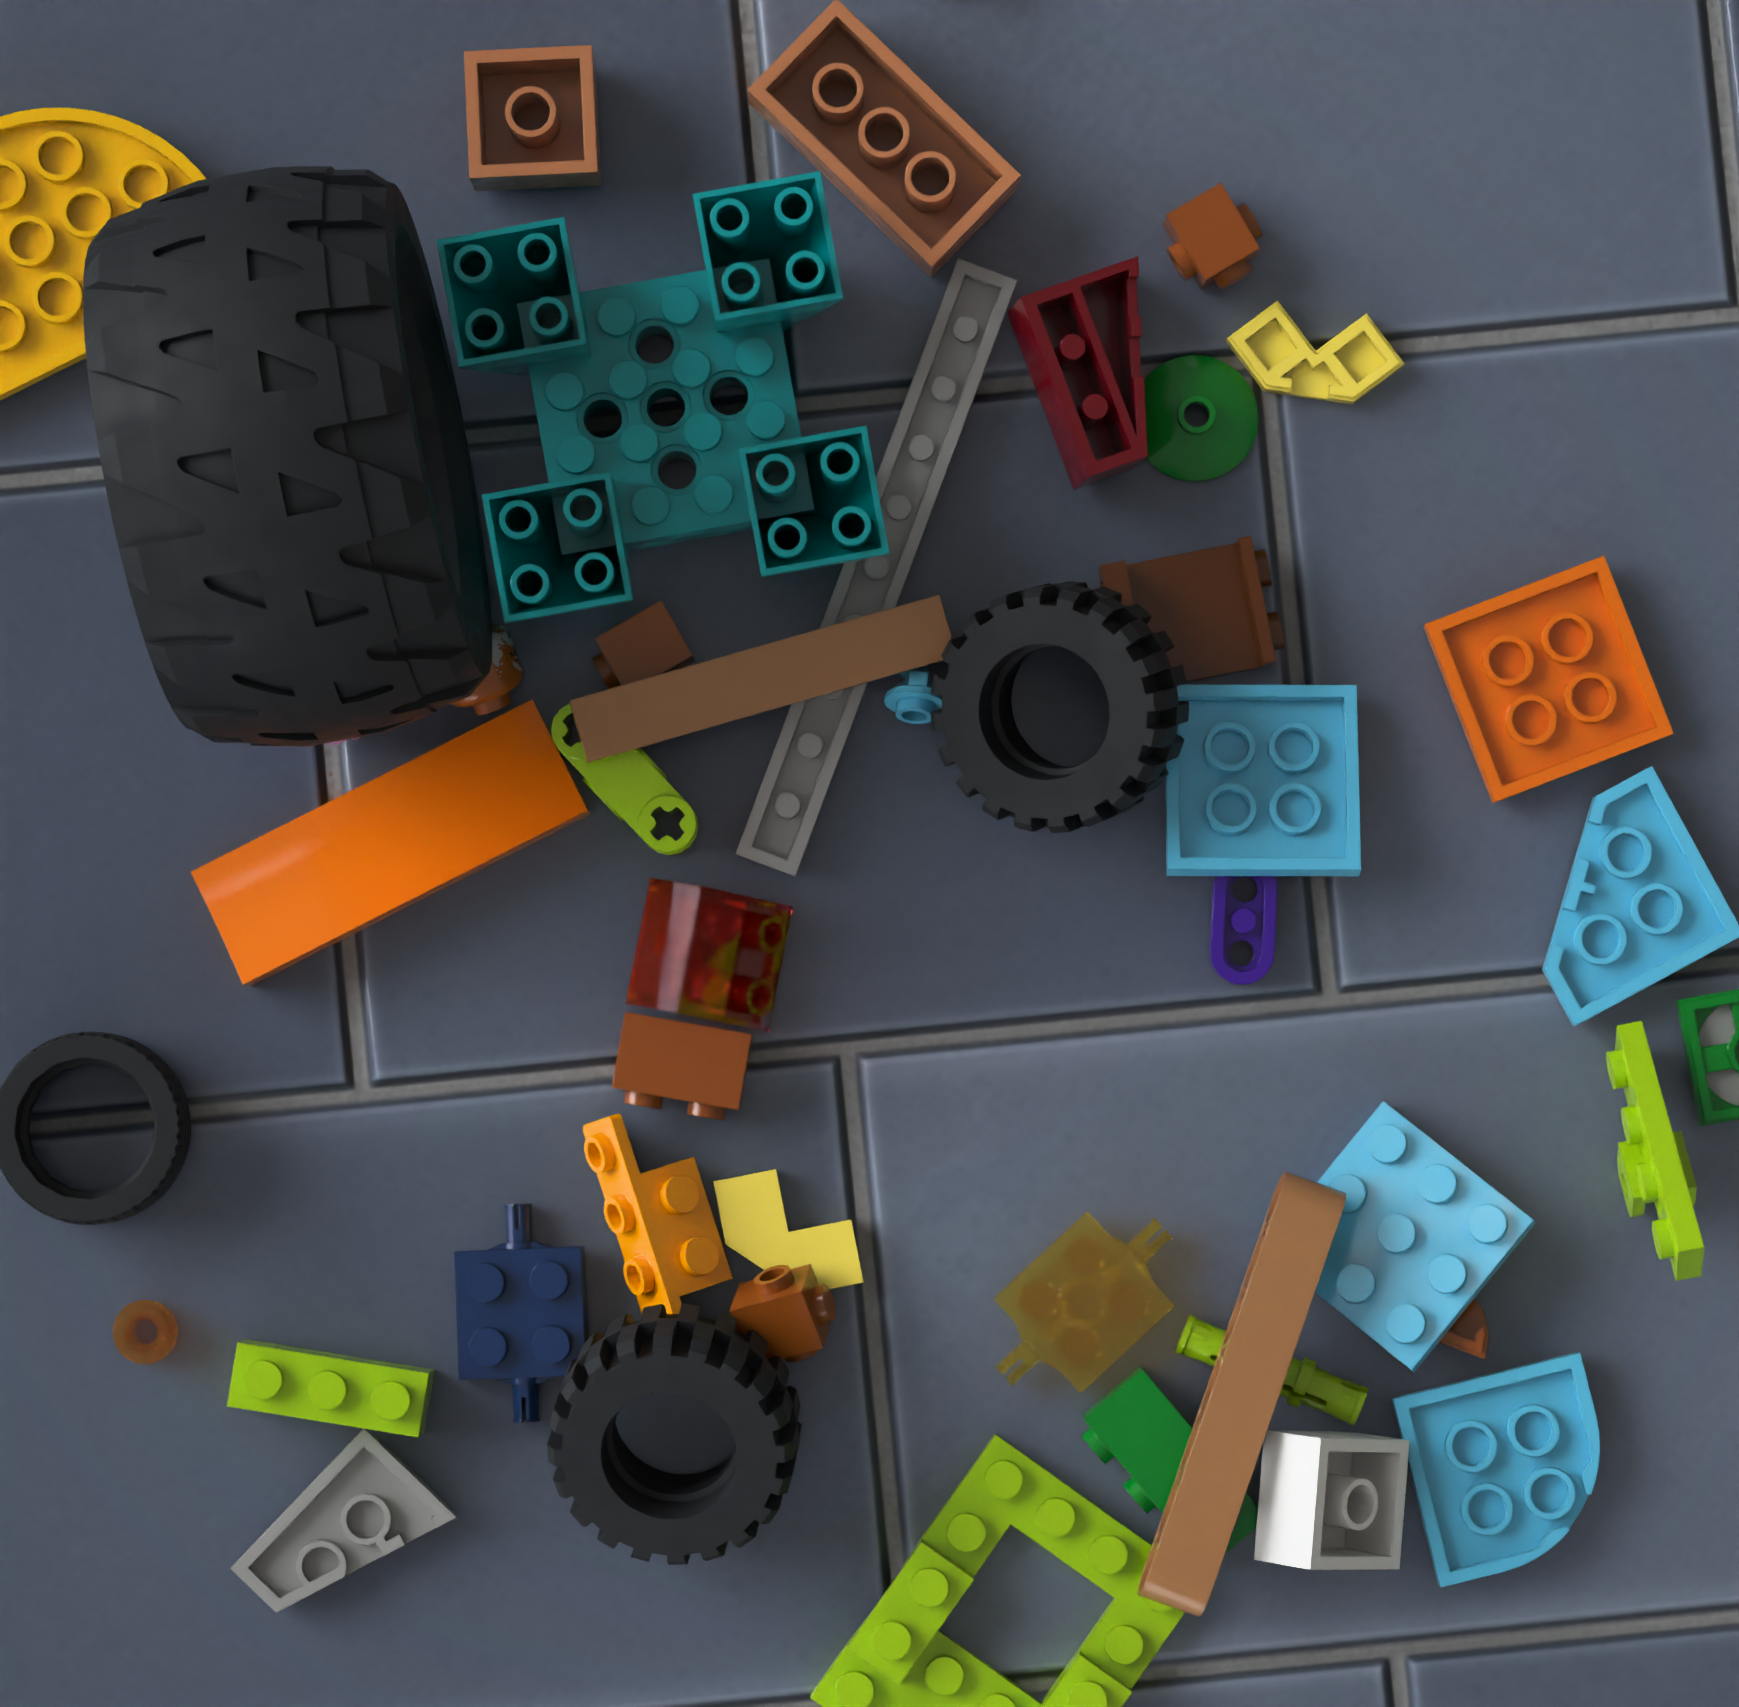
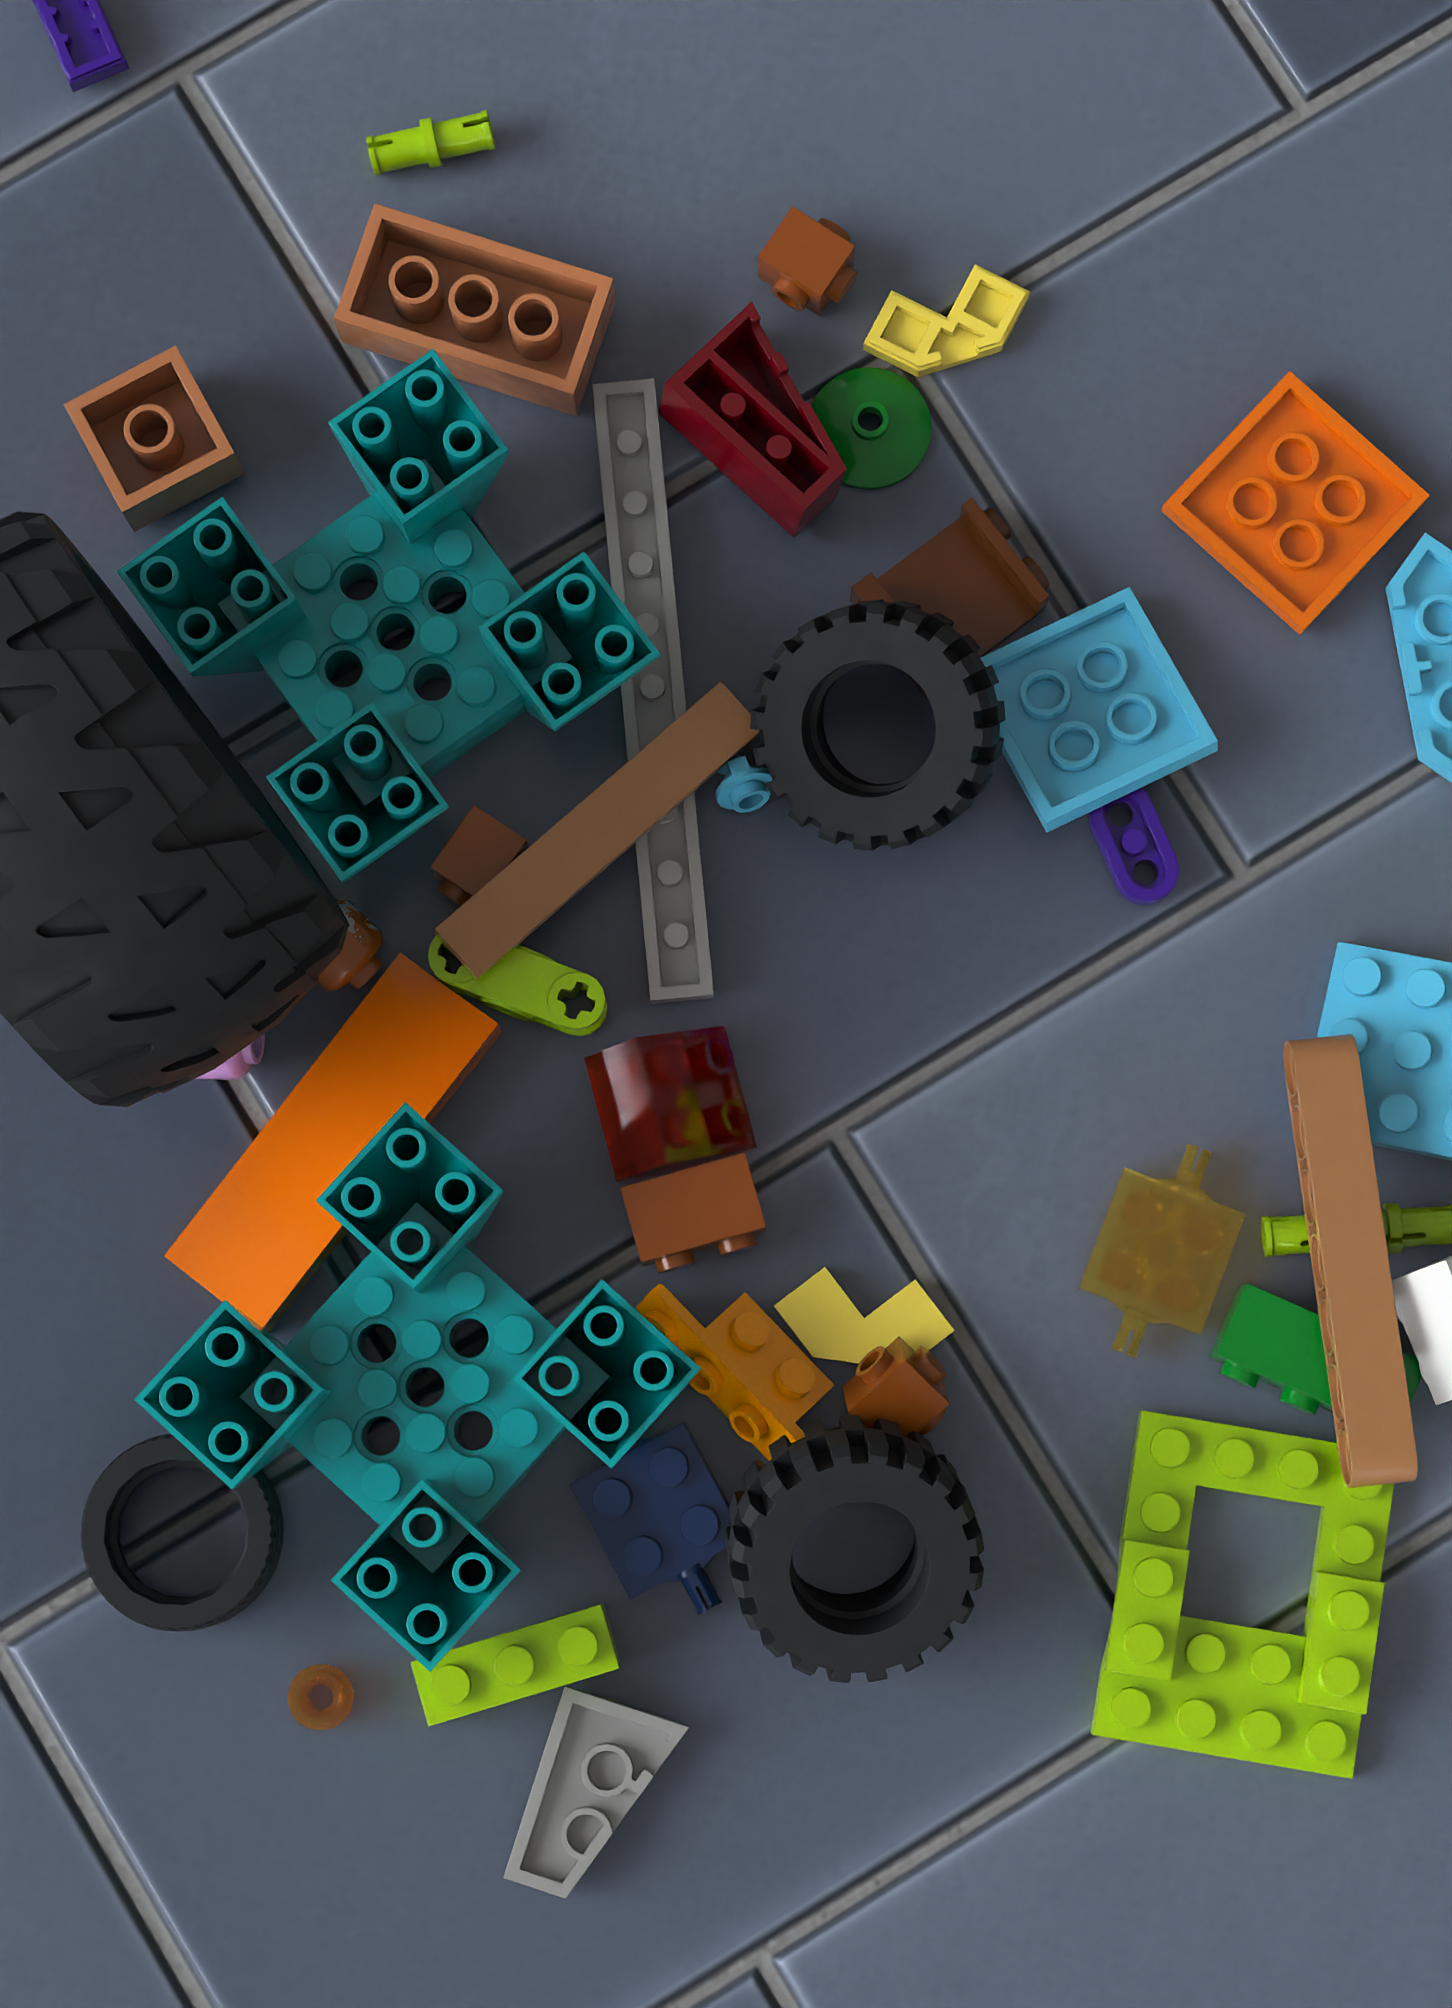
camera: 25 degrees left, 5 degrees down
none -> teal slope [134,1102,701,1672]

